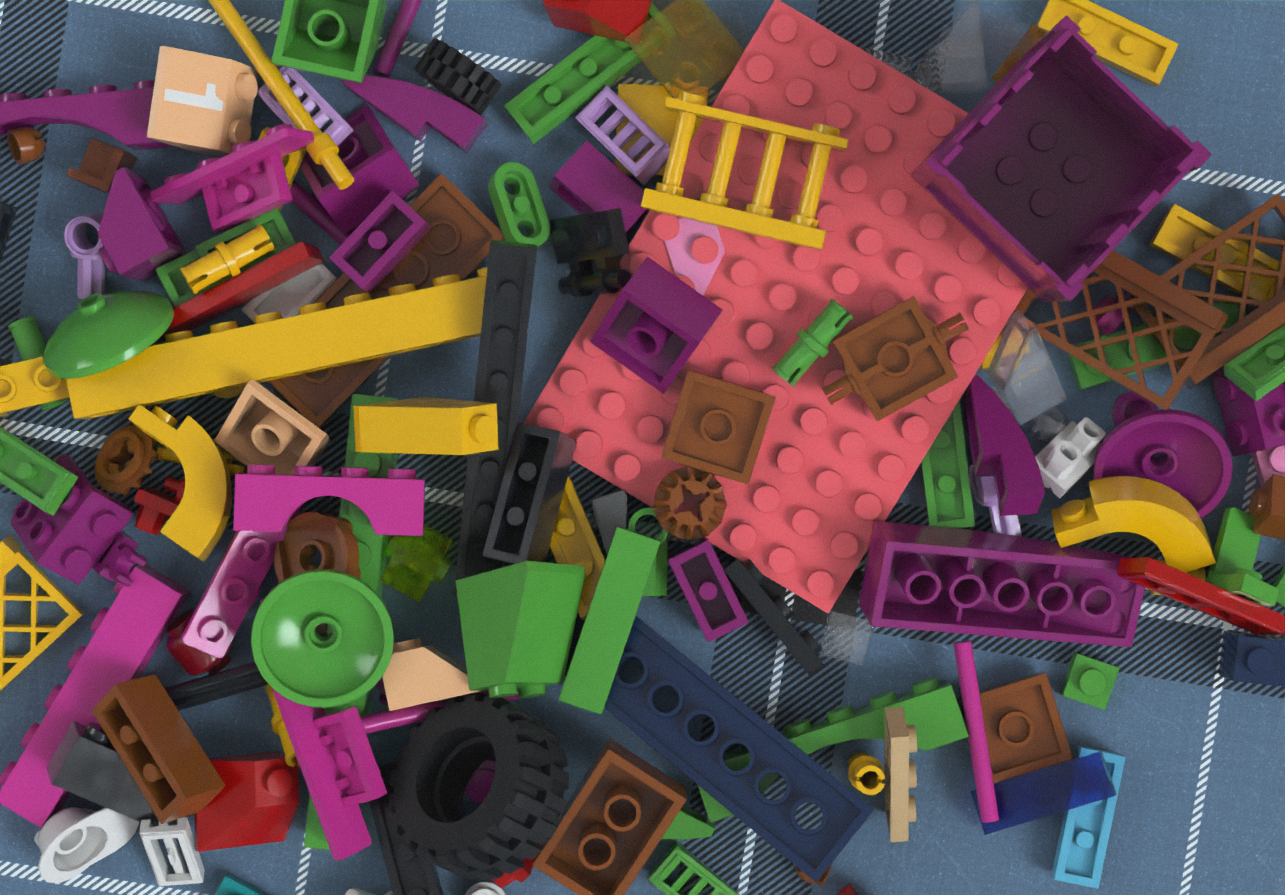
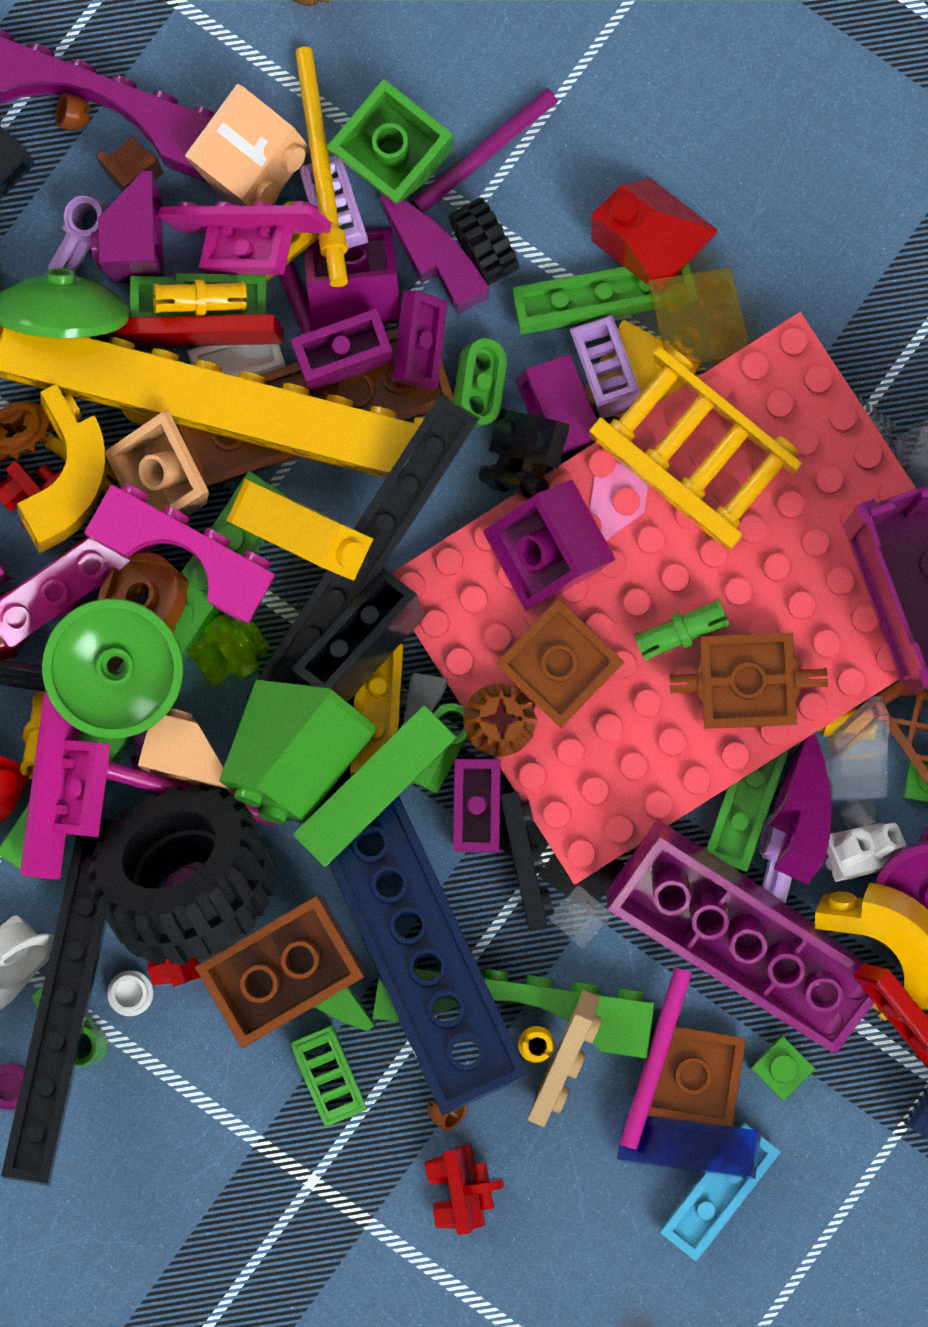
camera: 25 degrees right, 5 degrees down
none -> magenta plate [392,290,448,390]

